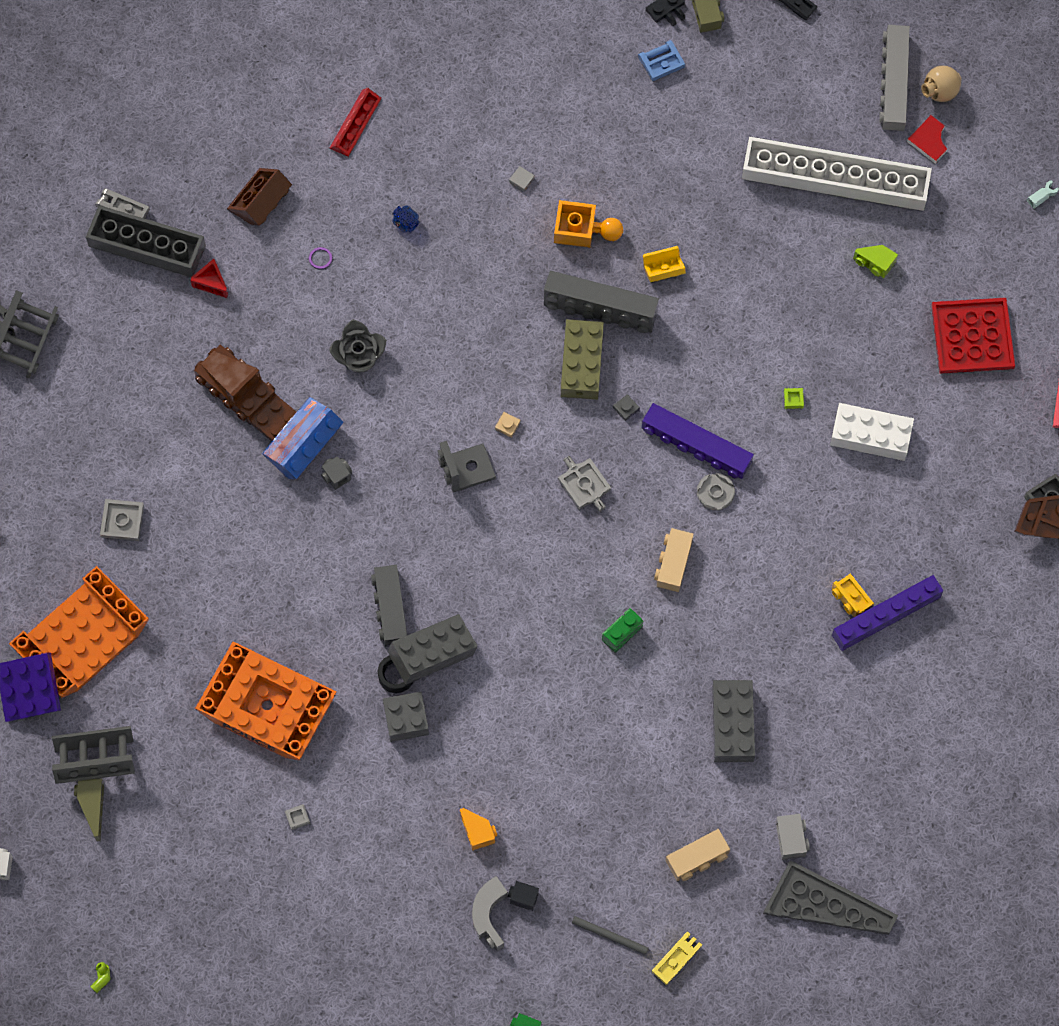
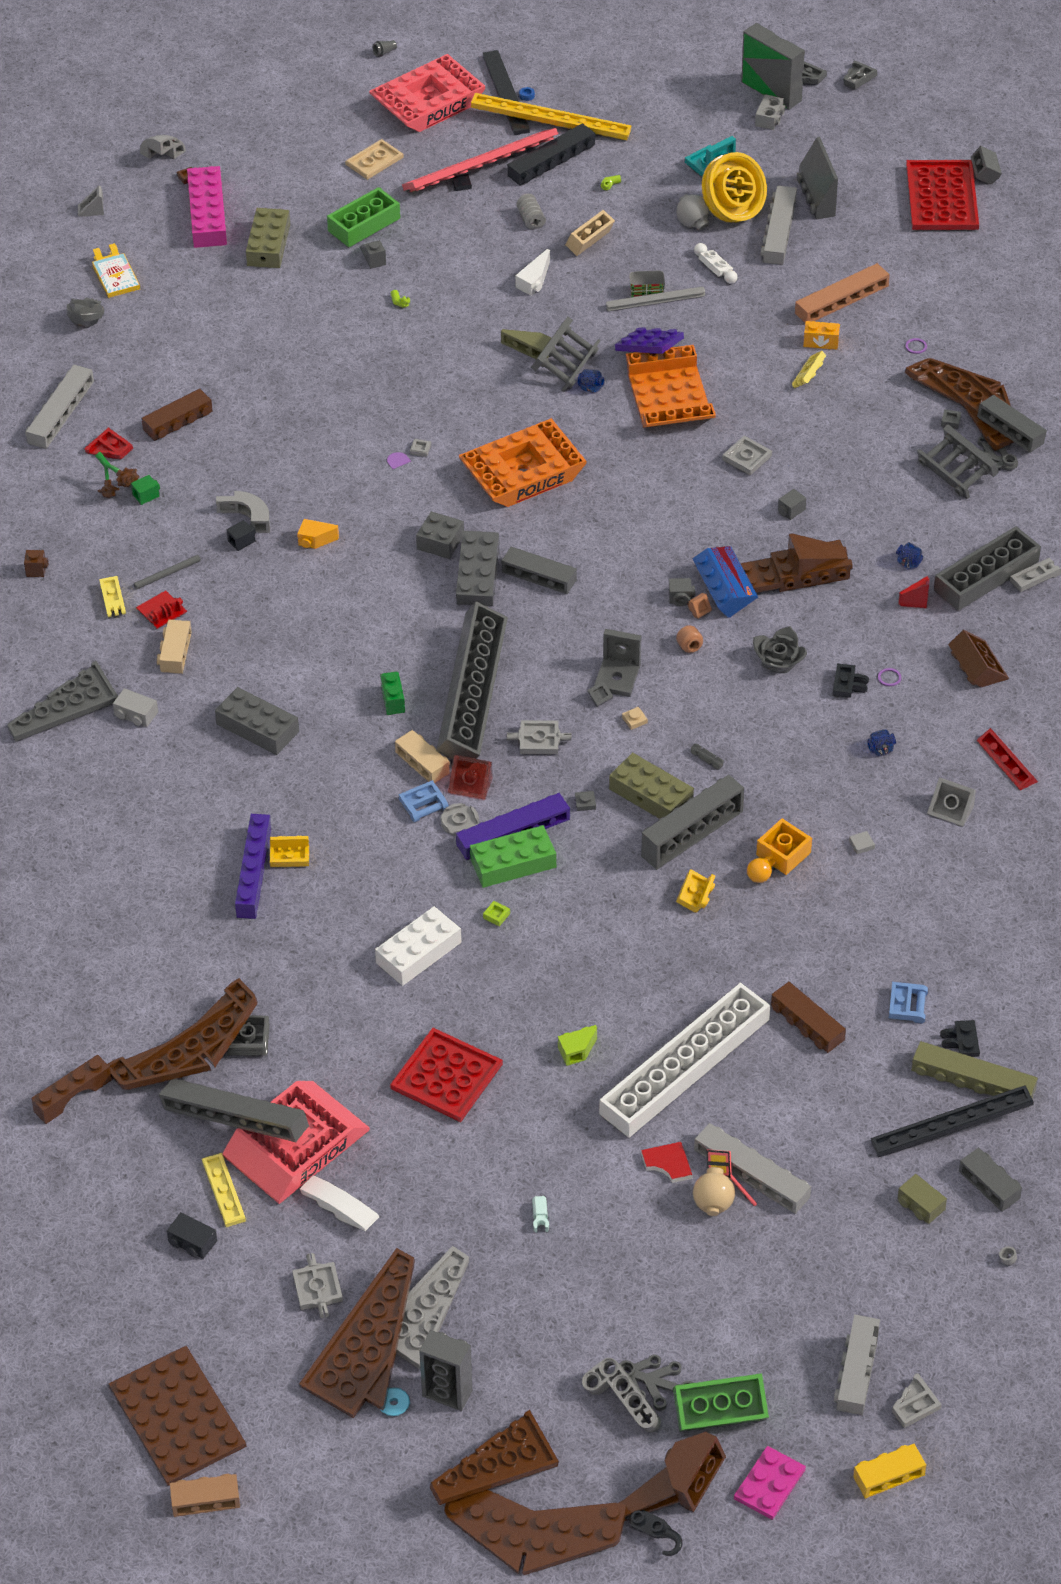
camera: 125 degrees right, 20 degrees down
none -> red hinge [136,590,187,629]
none -> medium lavender piece [387,452,411,469]
none -> medium blue plate [399,780,449,823]
none -> dark grey brick [436,601,508,767]
none -> clear red slope [448,755,493,799]
none -> bright green brick [470,825,557,888]
none -> clear blue head [578,369,605,392]
none -> dark grey plate [587,681,613,707]
none -> nougat head [676,625,703,653]
none -> nougat tile [688,593,712,618]
none -> dark grey axle [690,743,724,770]
none -> piece [706,1149,757,1206]
none -> reddish brown brick [771,981,846,1053]
none -> dark grey brick [778,489,806,520]
none -> black hinge [832,663,869,698]
none -> clear blue head [896,542,924,569]
none -> light grey slope [927,777,976,826]

